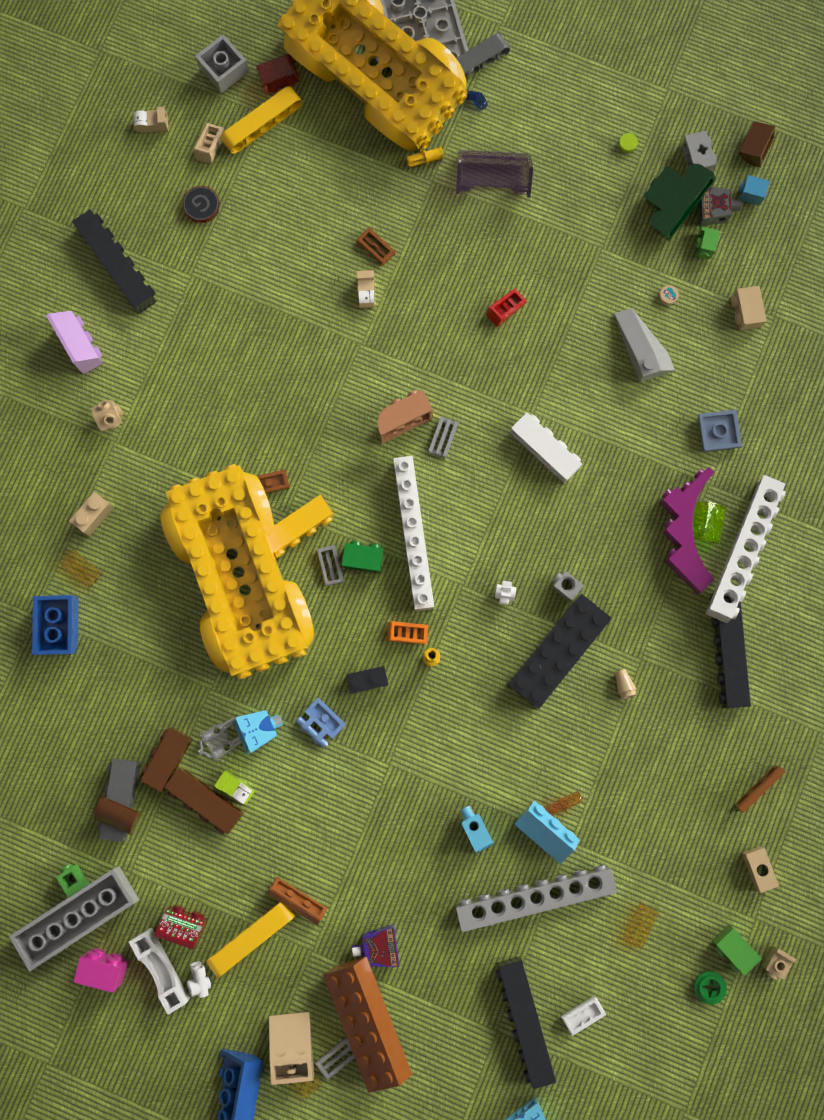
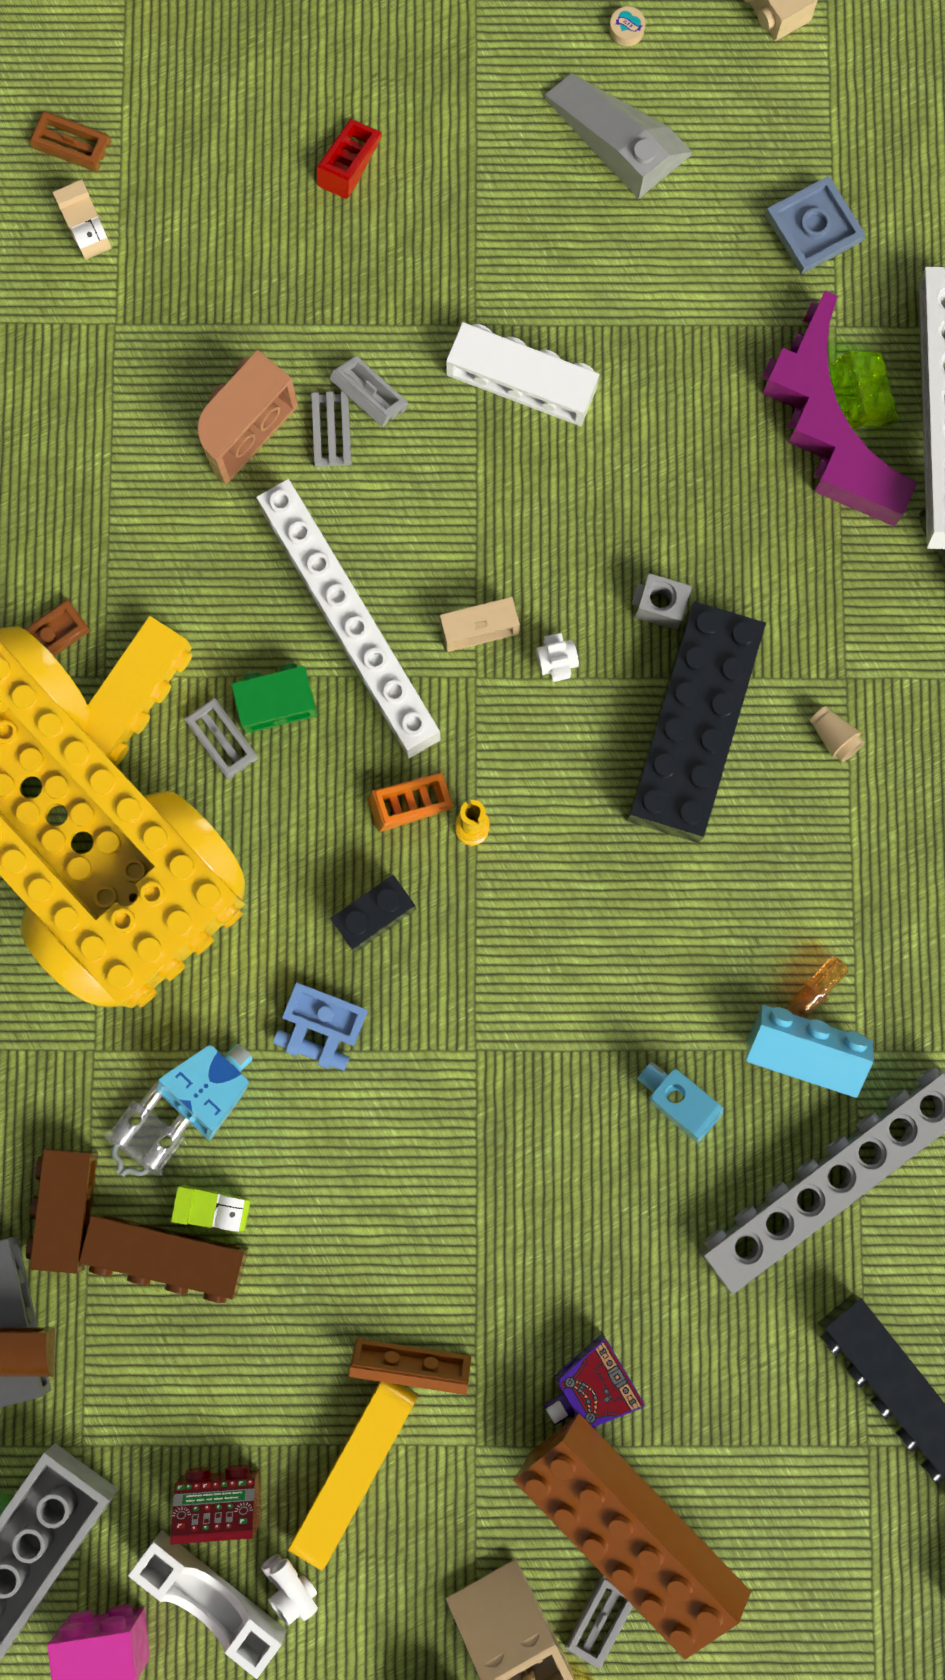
camera: 25 degrees left, 0 degrees up
none -> light grey tile [330,355,408,427]
none -> tan piece [440,597,520,652]

